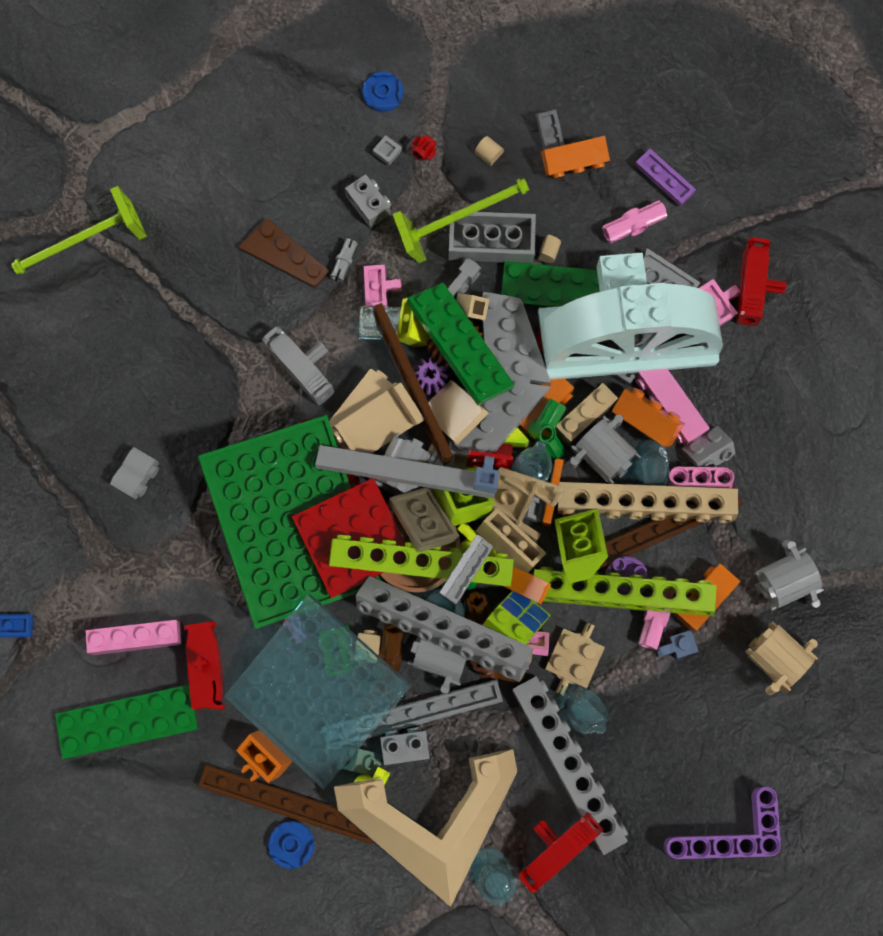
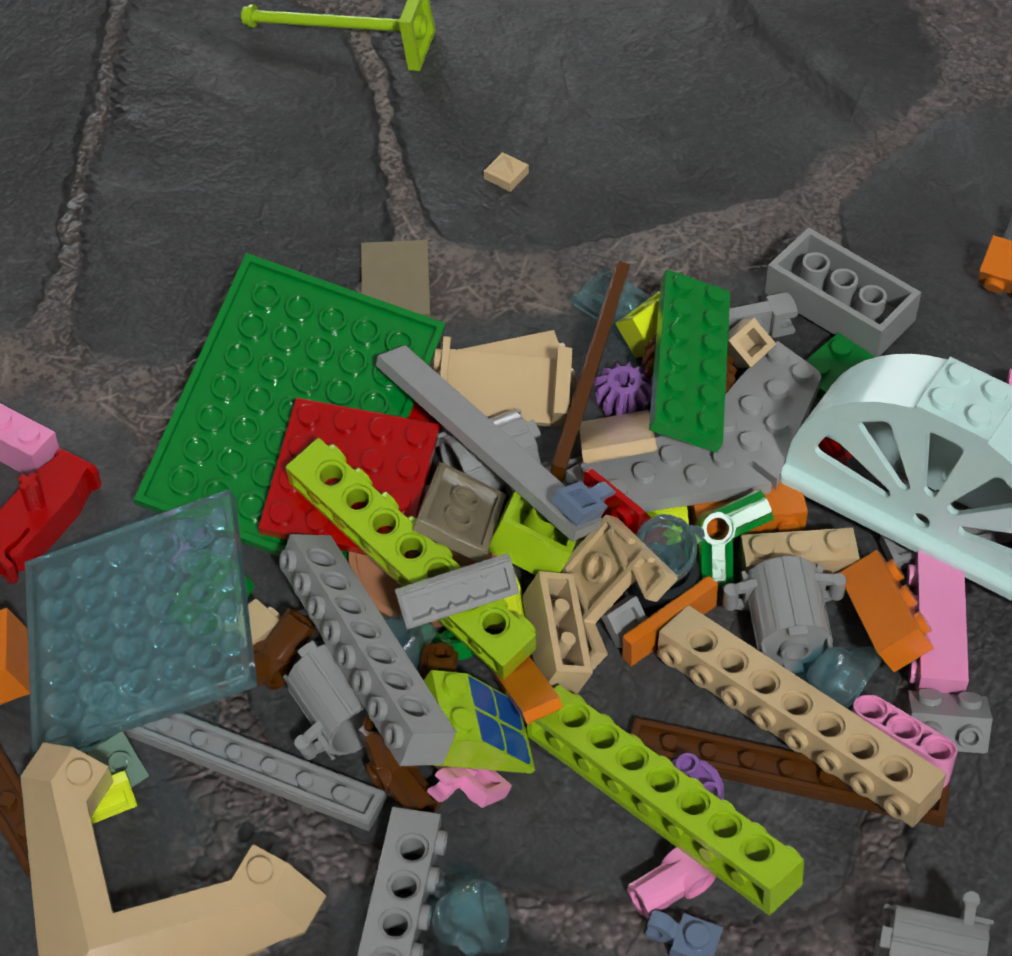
camera: 40 degrees right, 25 degrees down
light grey brick [110,447,159,500] -> none
reddish brown wing [238,218,329,288] -> none
light grey piece [262,326,334,406] -> none
light grey pin [330,238,358,282] -> none
light grey brick [345,174,391,228] -> none
blue tile [362,71,403,112] -> none
bright pink plate [364,265,402,309] -> none
light grey plate [373,135,402,165] -> none
light grey brick [380,727,430,765] -> none
lime tile [393,178,529,263] -> none
red gear [411,135,437,161] -> none
tan brick [475,136,504,166] -> none
tan brick [537,234,561,263] -> none
tan plate [545,622,605,696] -> none
lime slope [555,508,608,584] -> none
orange brick [673,564,741,633] -> none
none -> dark tan tile [361,240,431,318]
none -> tan tile [484,152,529,192]

